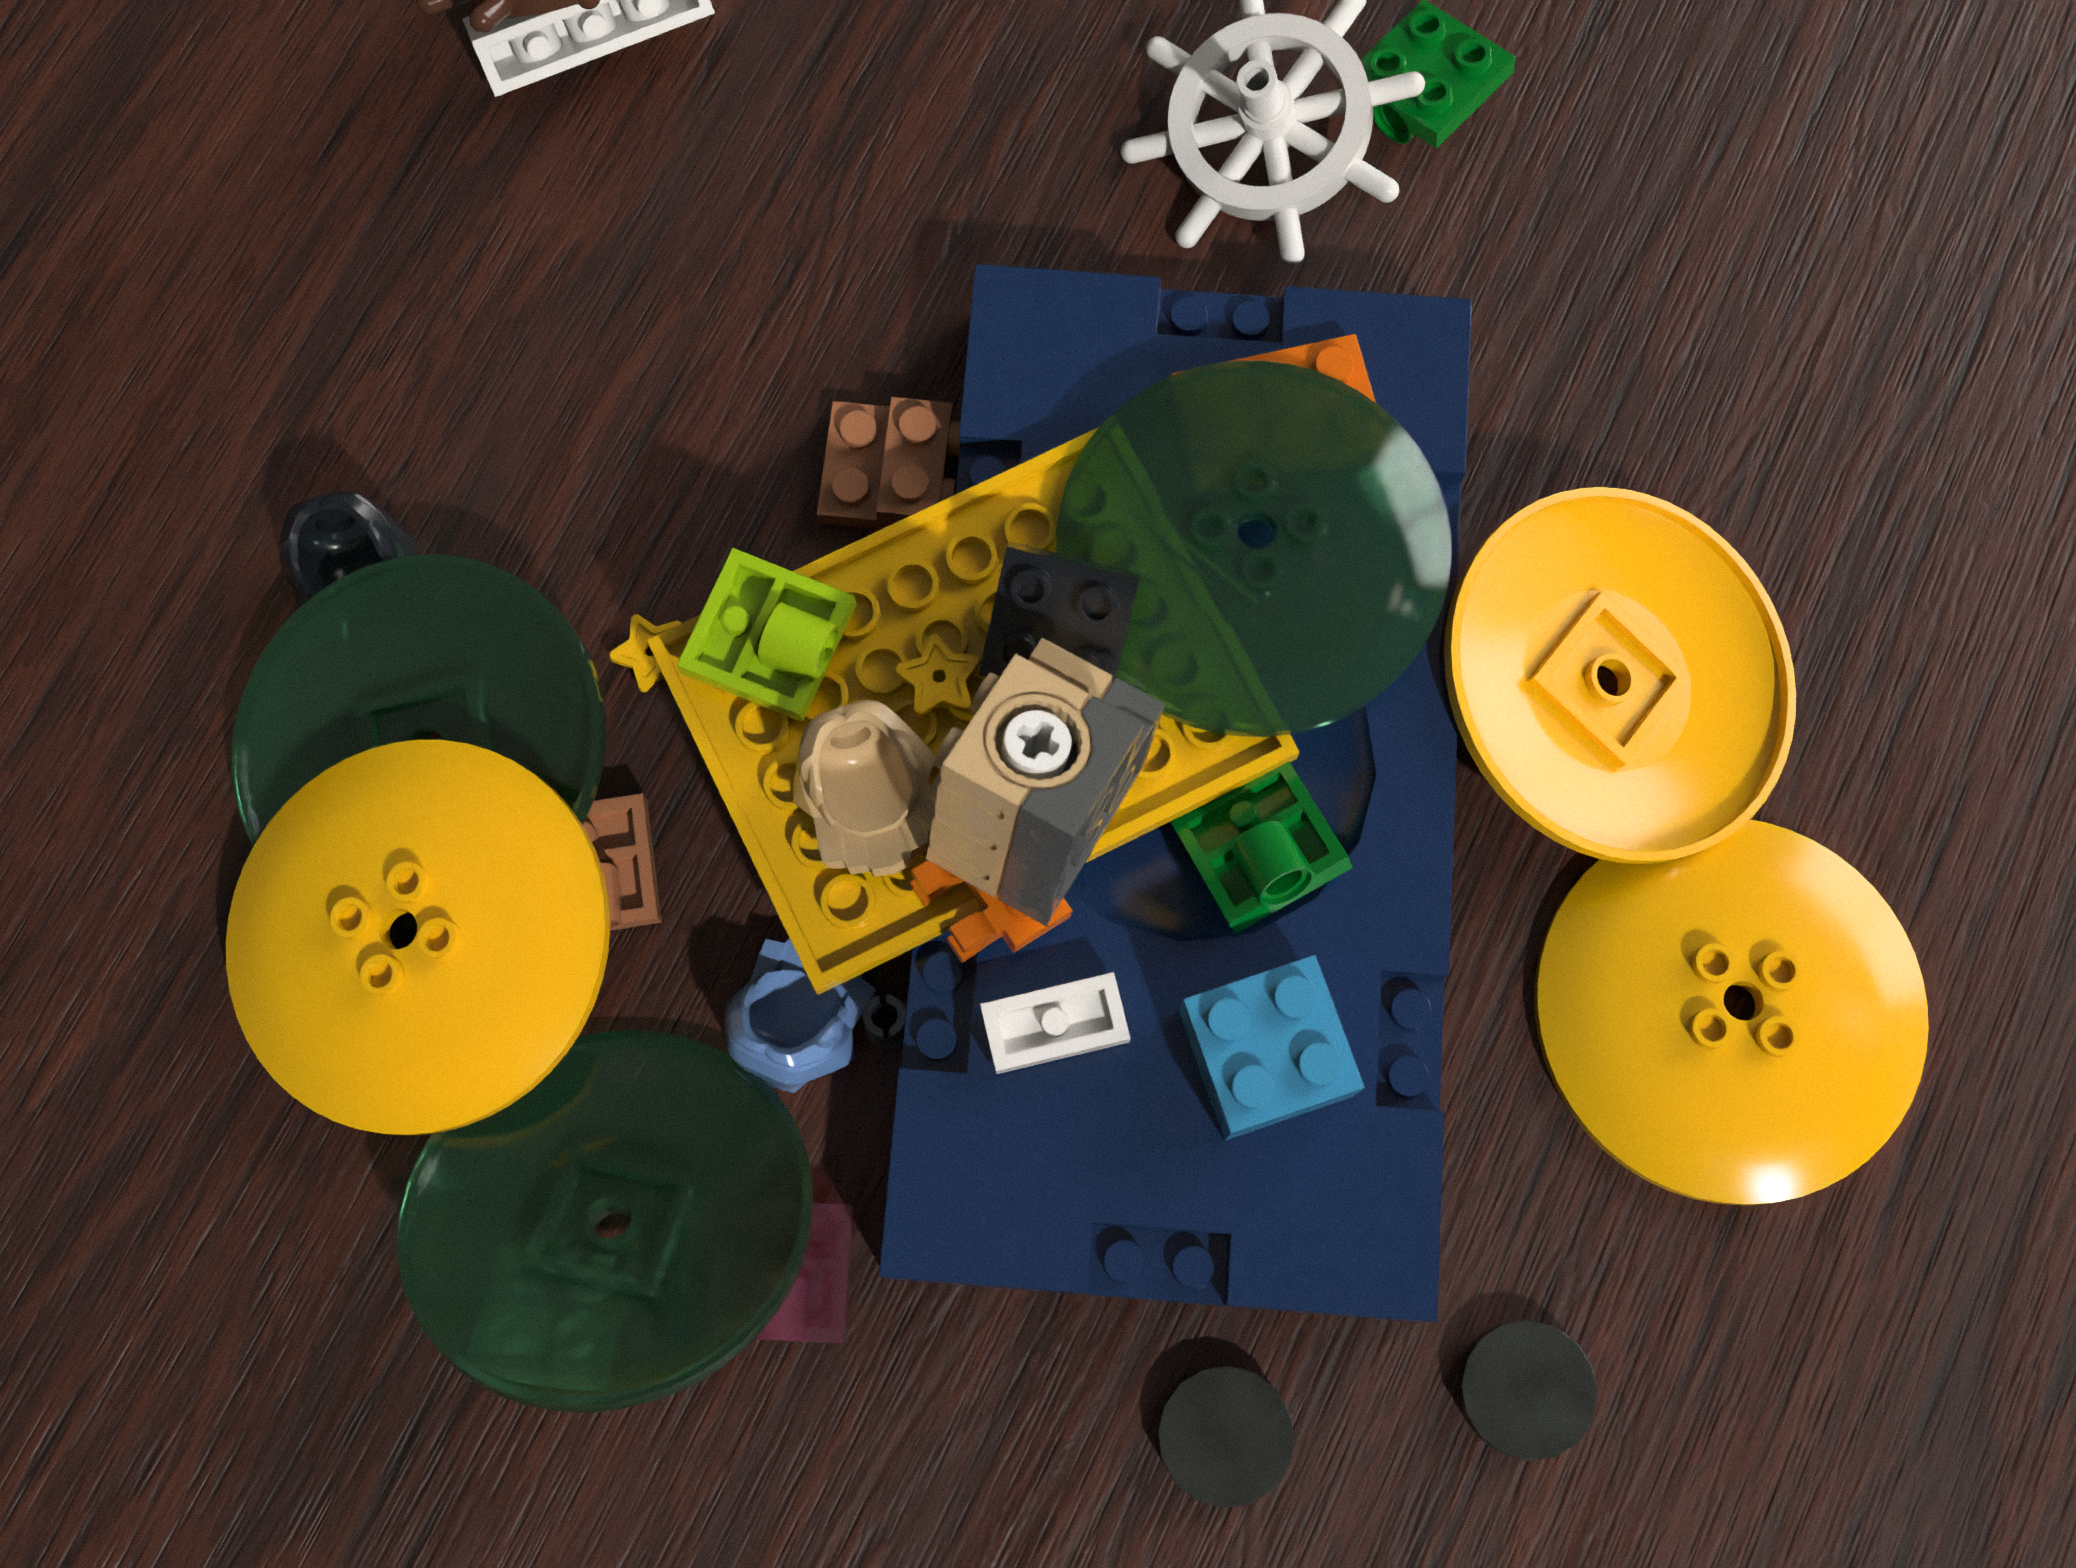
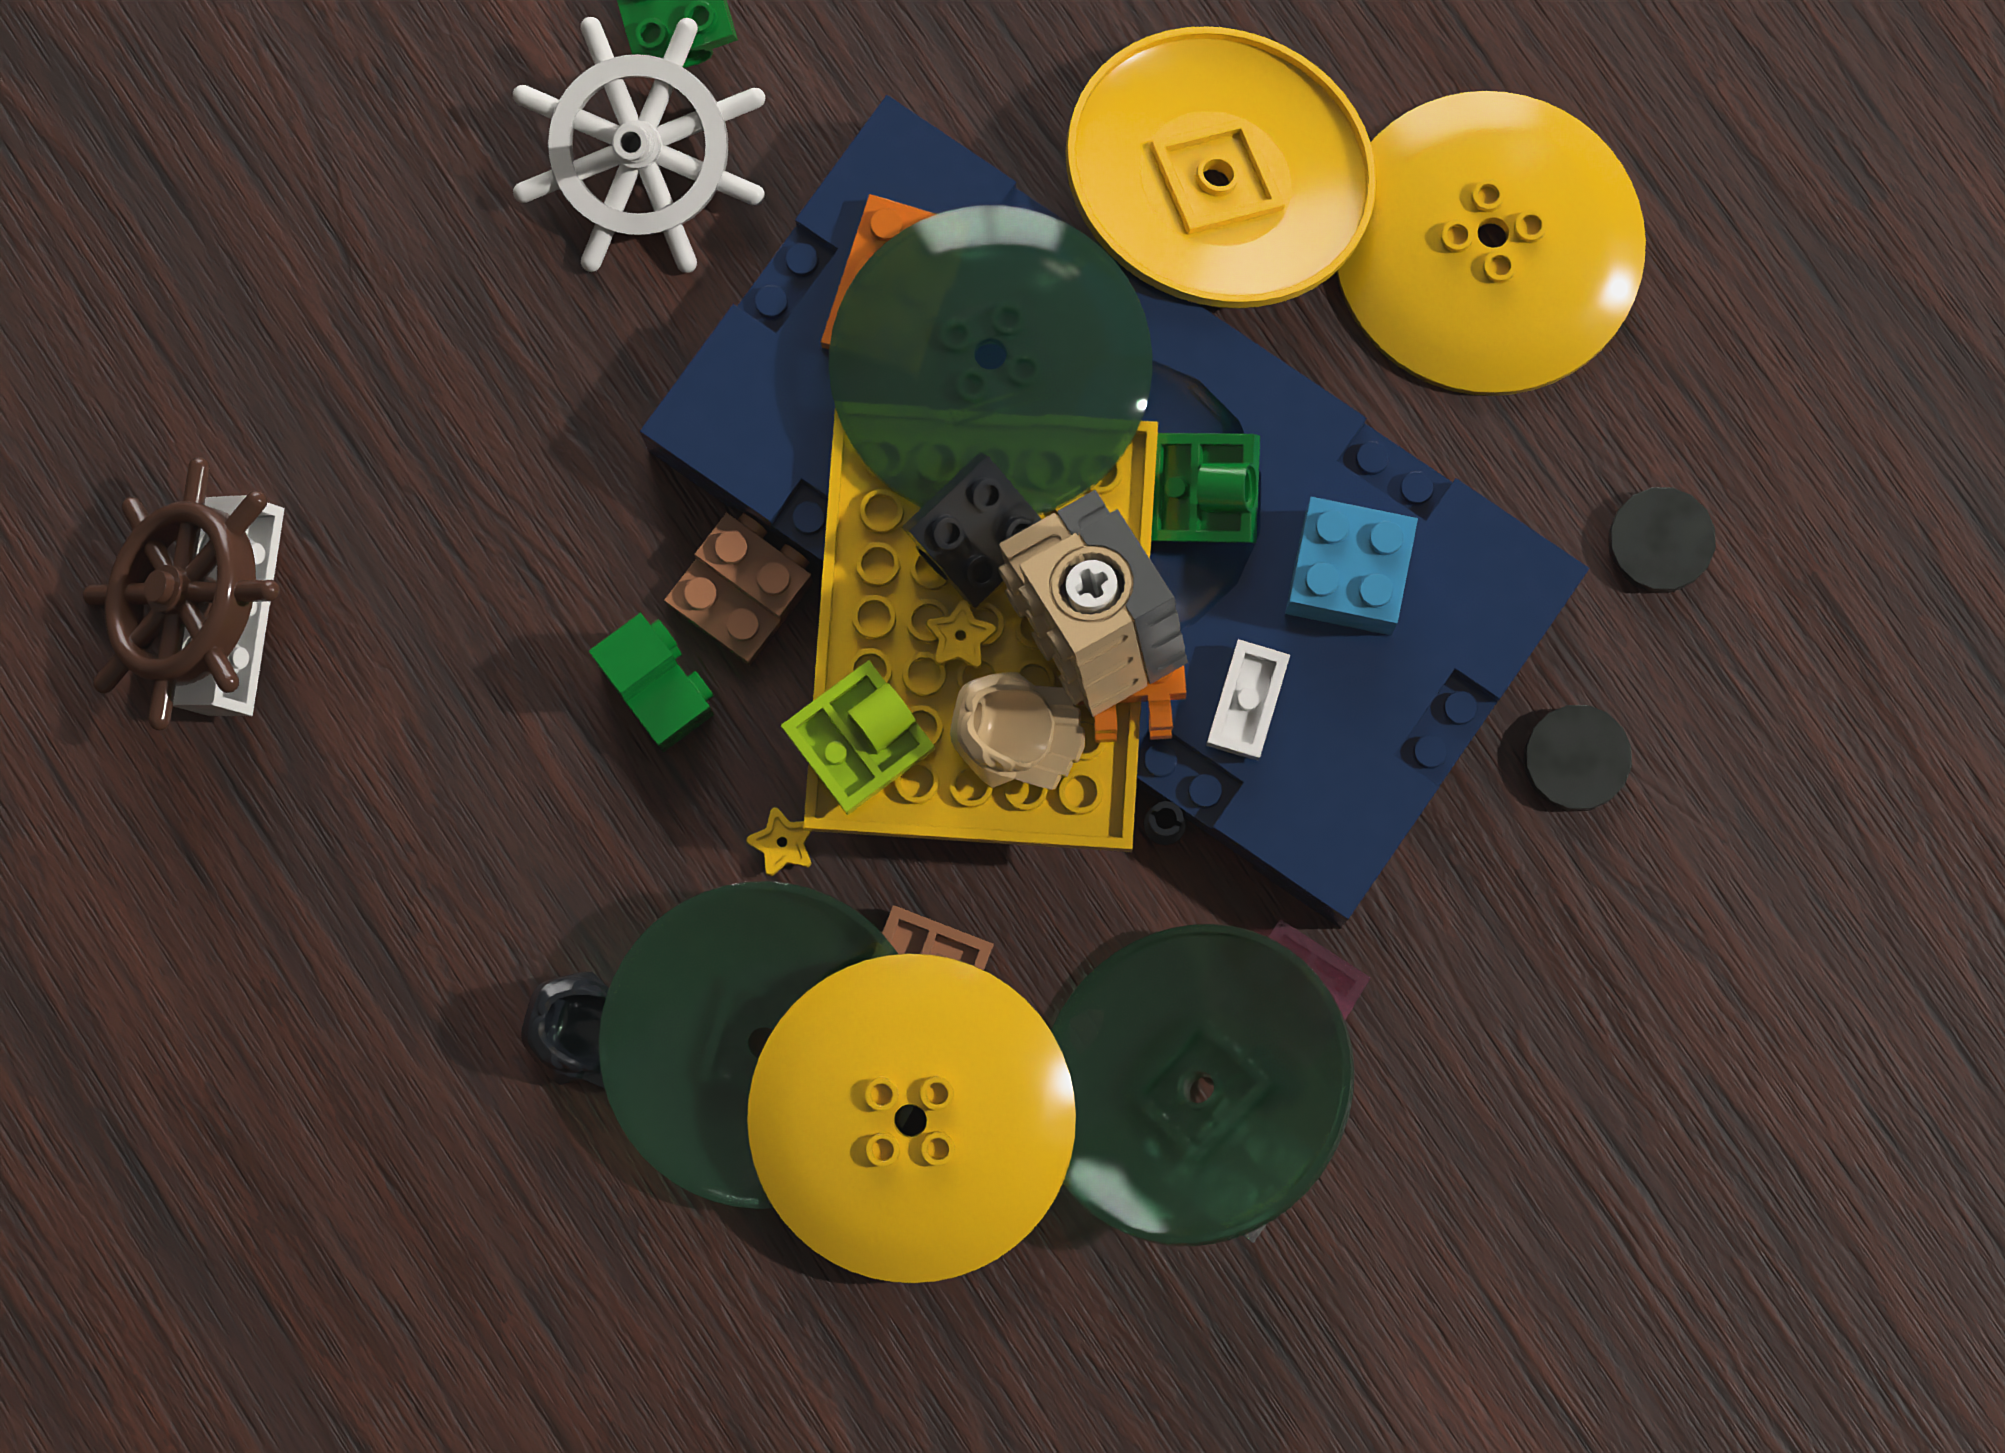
camera: 60 degrees left, 5 degrees up
medium blue hair [724,938,876,1093] -> none
none -> green brick [589,612,714,752]

